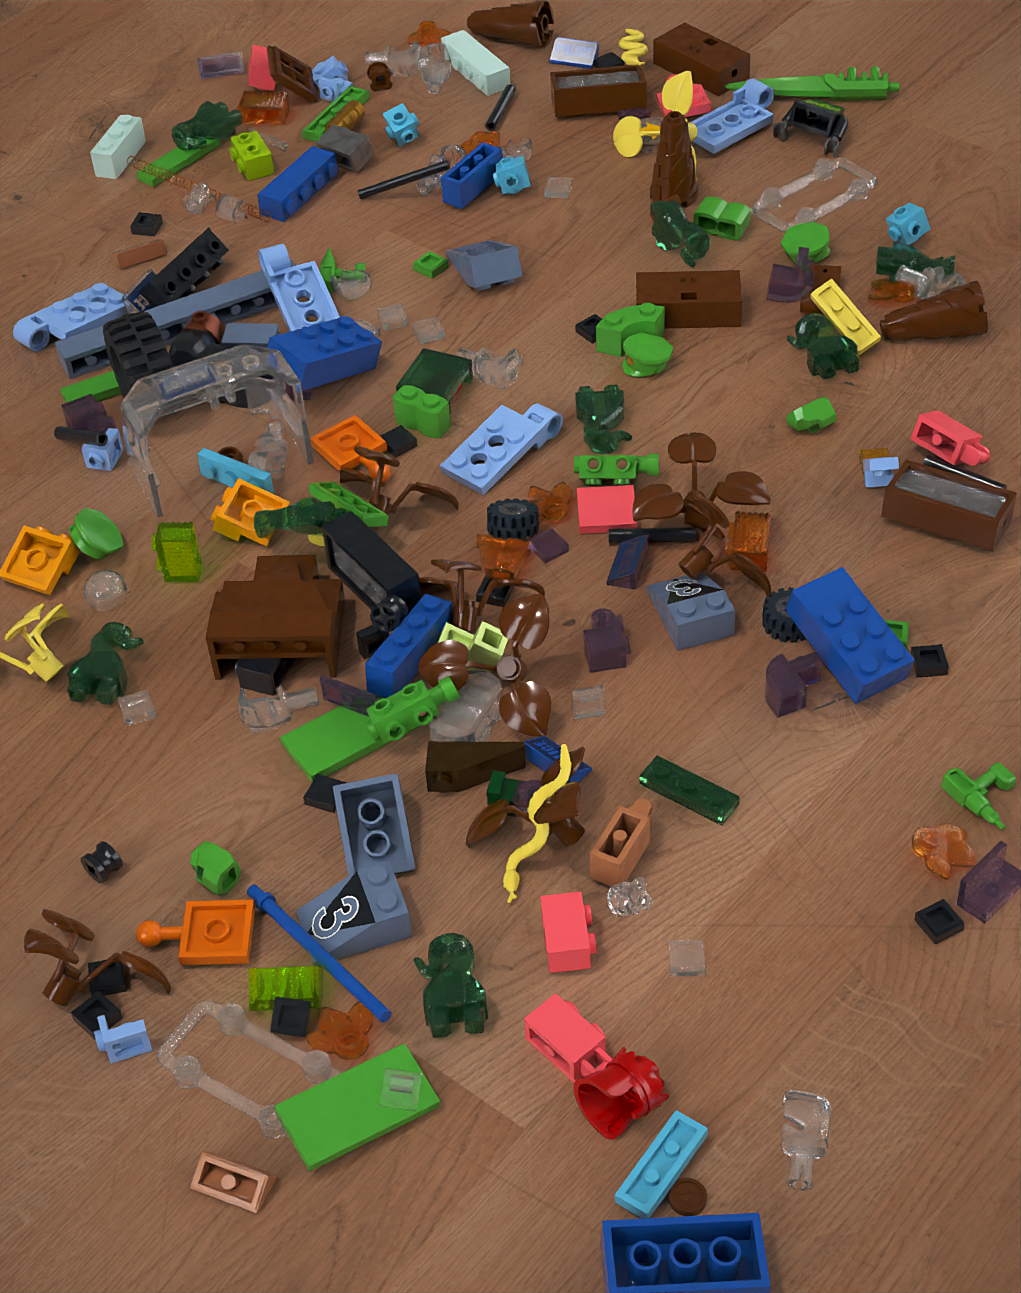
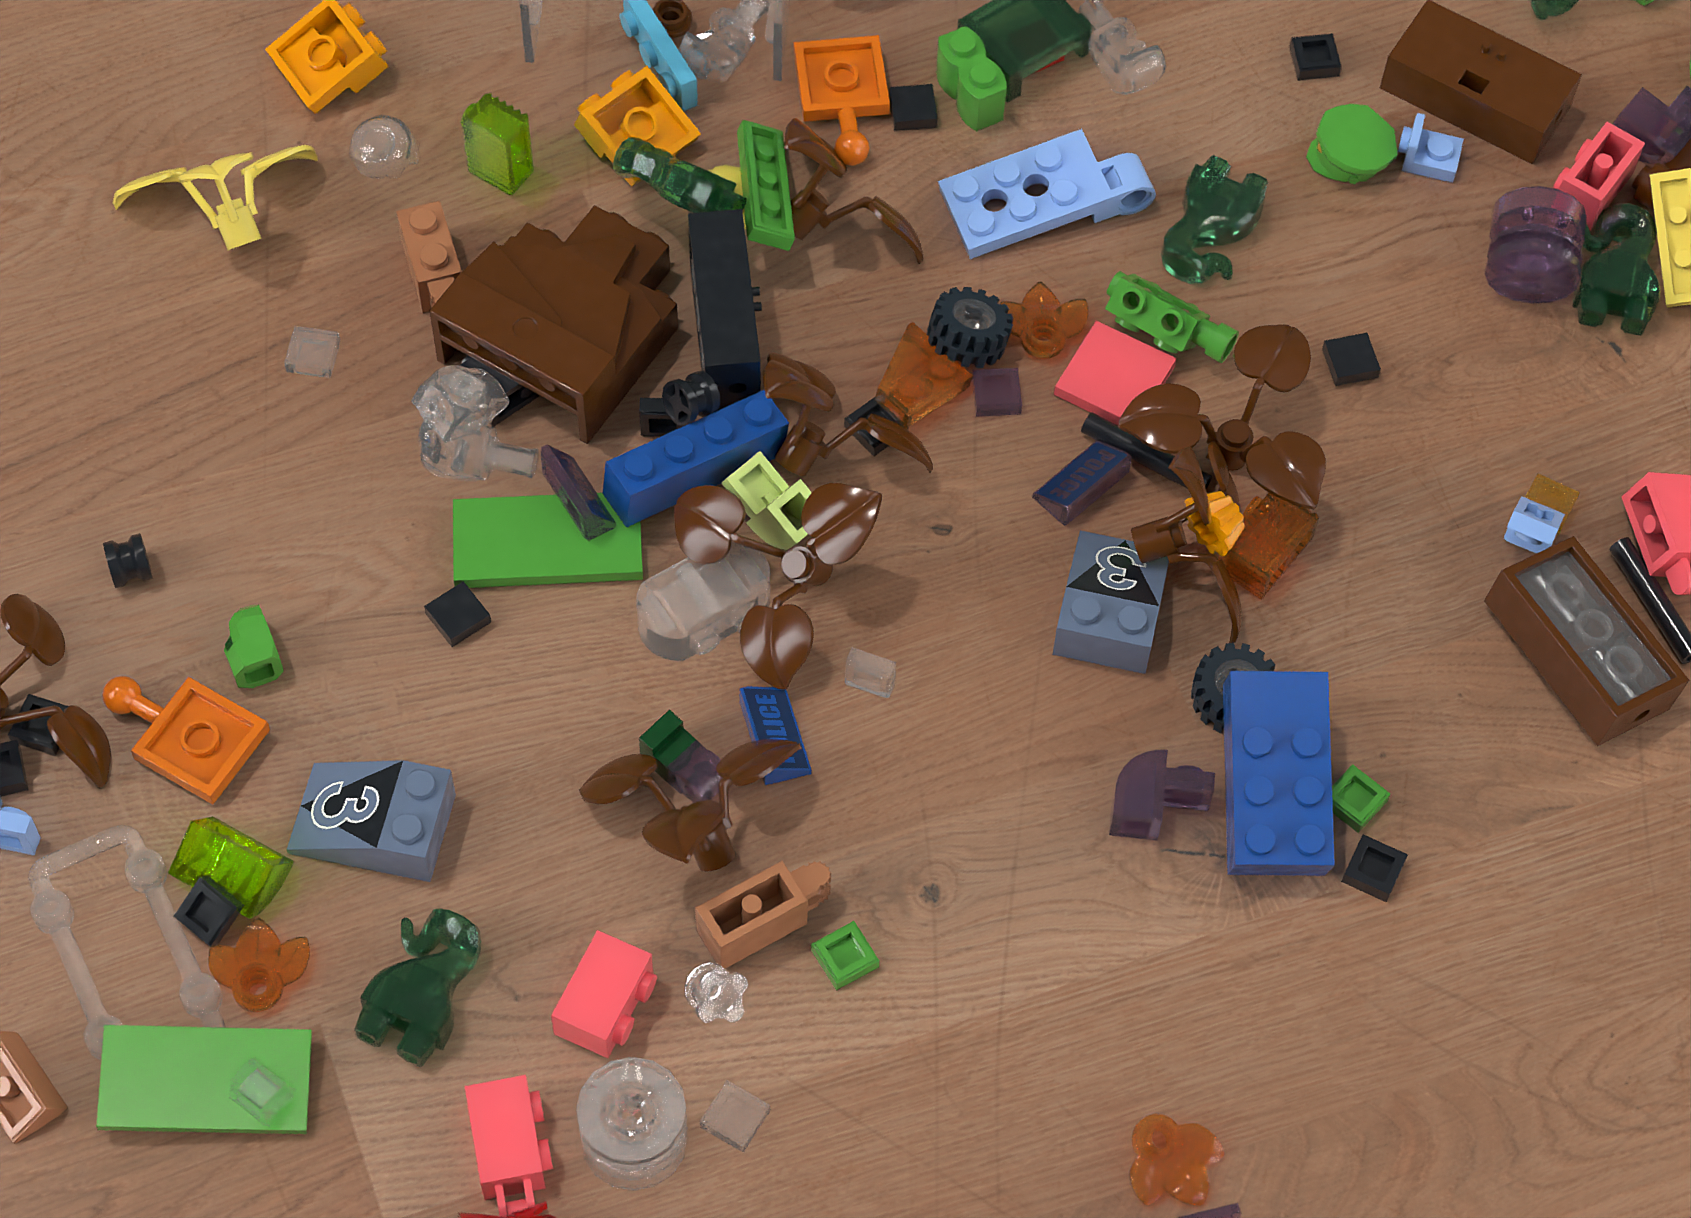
camera: 25 degrees right, 15 degrees up
clear green hips [67,622,144,705] -> none
bright green hat [69,508,123,559] -> none
blue bar [247,884,392,1023] -> none
sand blue slope [332,773,416,875] -> none
bright green brick [366,676,460,743] -> none
dark brown slope [425,741,526,793] -> none
light yellow animal [503,744,571,903] -> none
clear purple brick [583,608,631,673] -> none
bright green brick [596,303,665,357] -> none
clear green plate [639,755,740,826] -> none
bright green rock [786,396,837,433] -> none
bright green piece [941,762,1016,830] -> none
none -> nougat hinge [396,201,462,313]
none -> clear hand [411,365,510,443]
none -> clear wheel [576,1057,688,1190]
none -> bright green tile [811,921,880,990]
none -> light orange piece [1185,491,1245,557]
none -> black tile [1322,333,1381,386]
none -> light blue bracket [1398,113,1464,183]
none -> clear purple wheel [1485,186,1587,304]
none -> coral brick [1552,122,1645,231]

